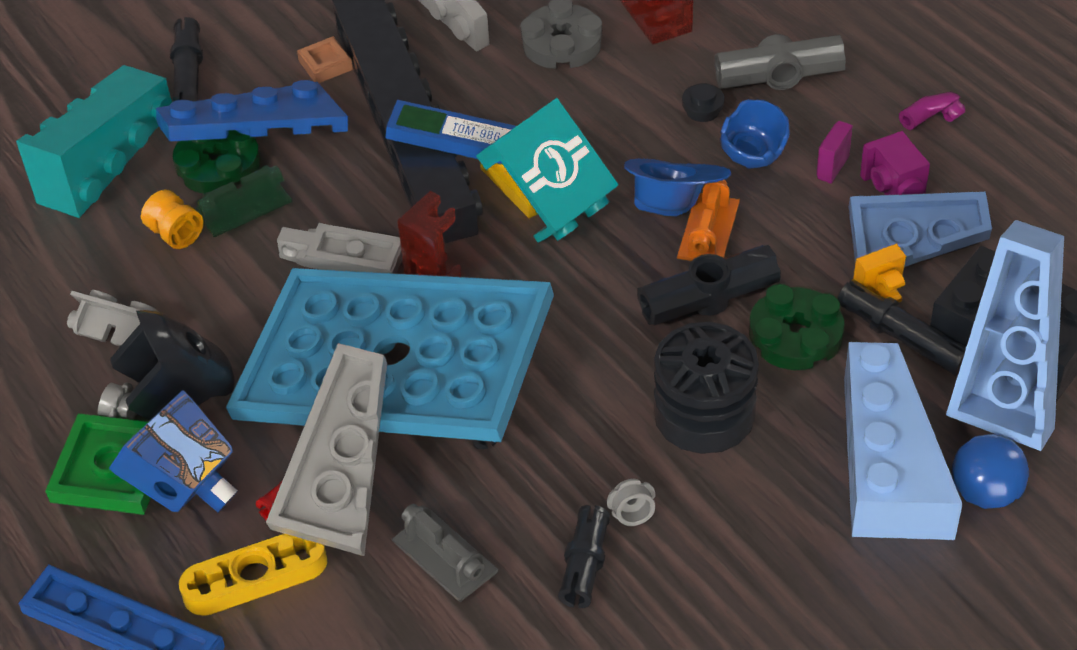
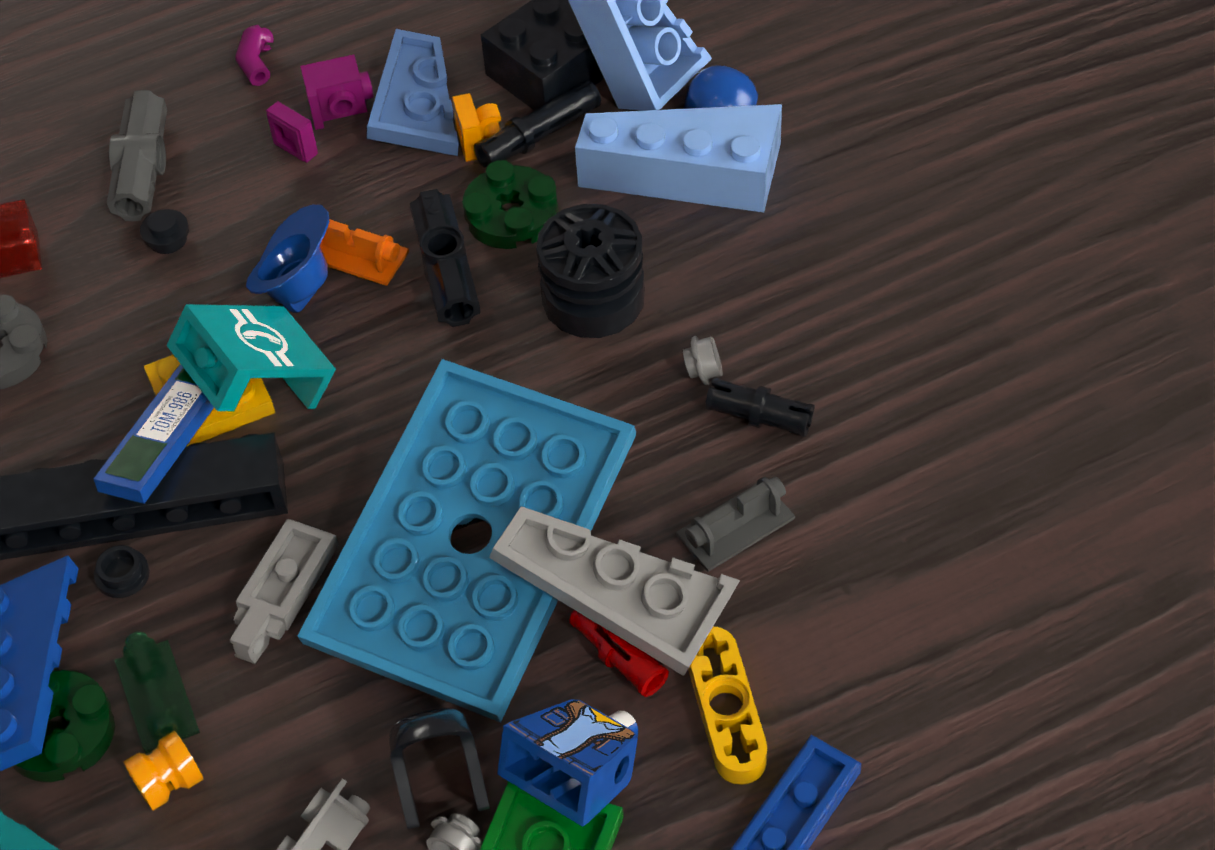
camera: 80 degrees left, 5 degrees up
clear red hinge [397,191,461,277] -> none
blue hair [720,99,790,169] -> none
none -> black plate [94,545,150,598]

